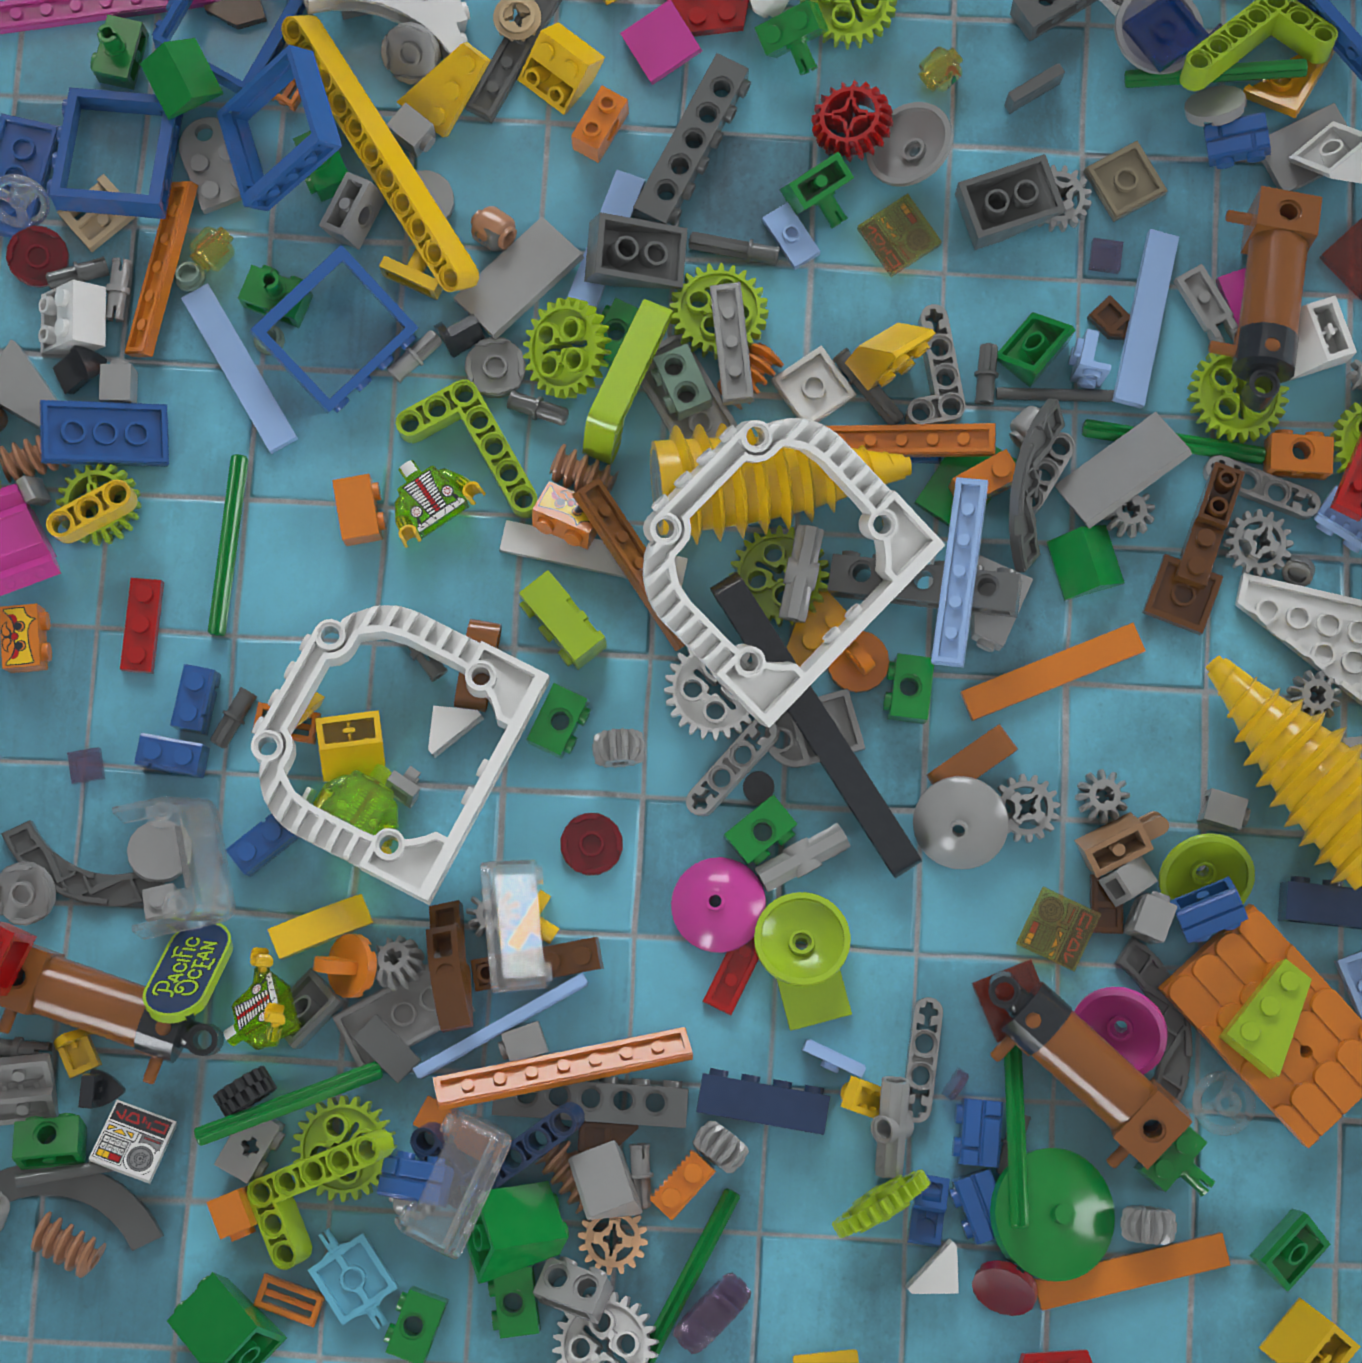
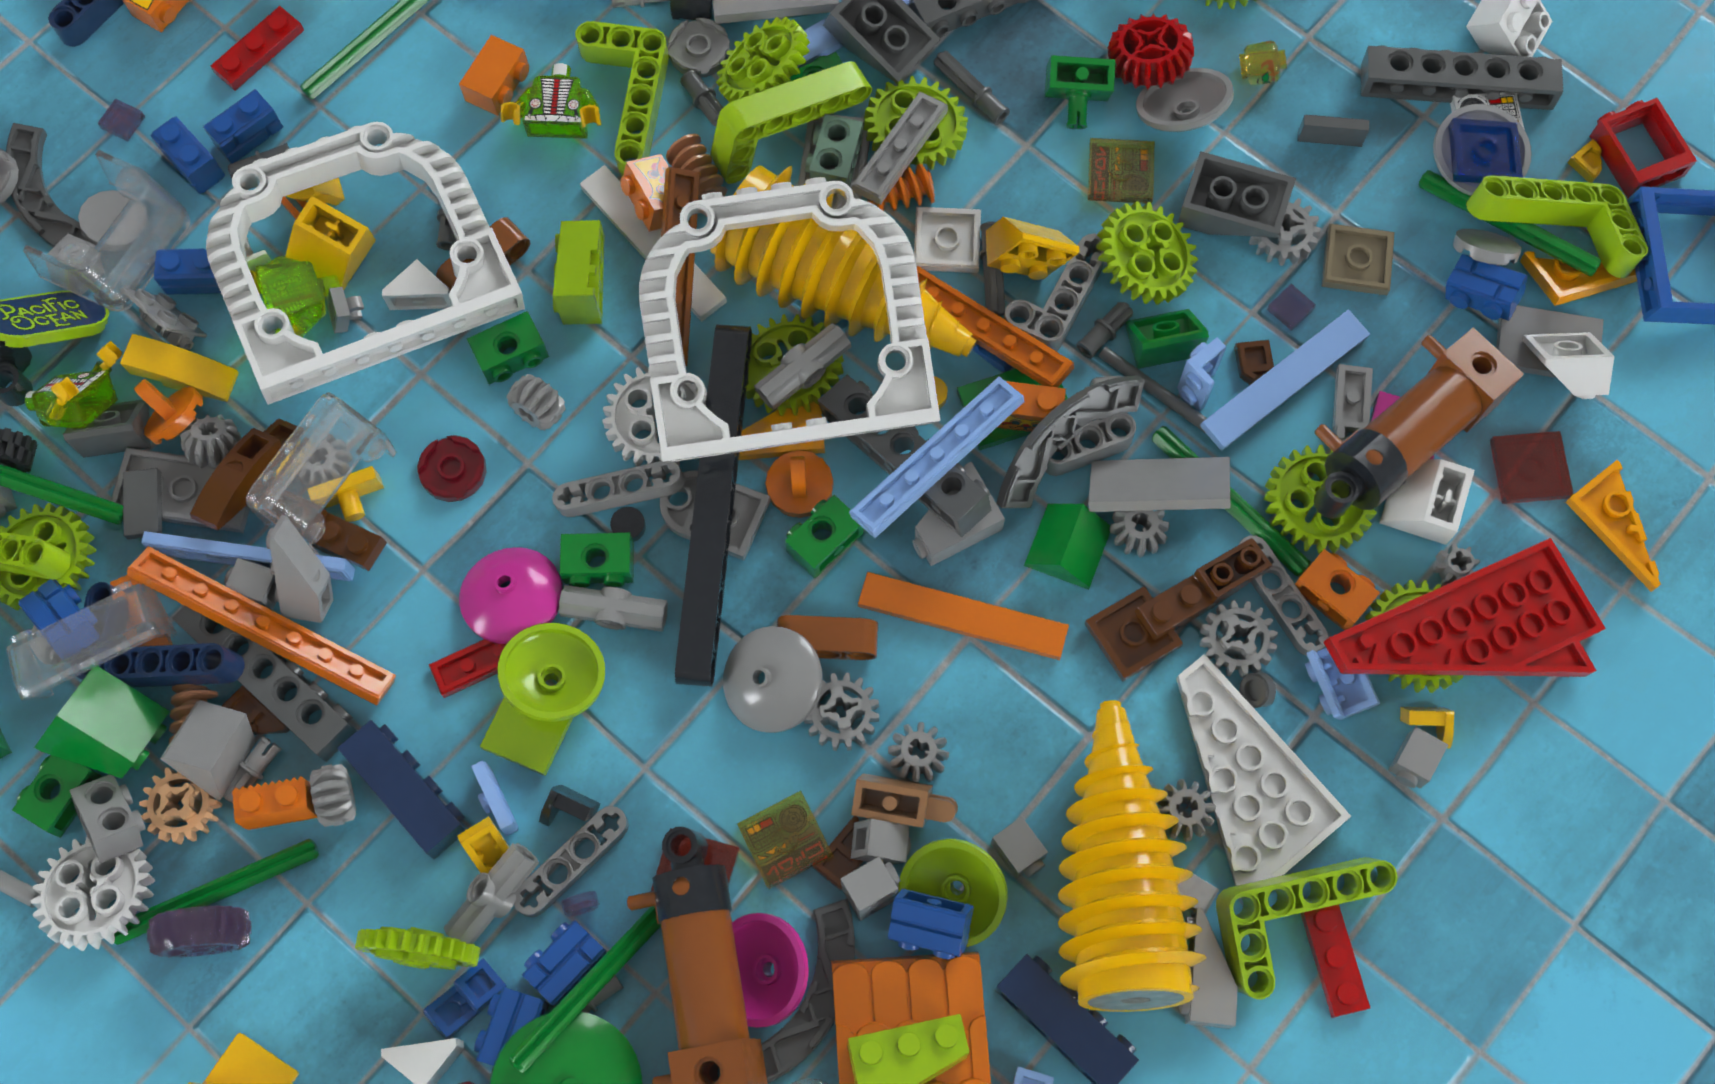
camera: 40 degrees right, 10 degrees down
light blue plate [762,202,821,270] -> none
none -> light grey hinge [120,288,207,351]
none -> light grey slope [266,515,334,623]
none -> black tile [539,785,601,826]
none -> lime gear [1096,201,1198,305]

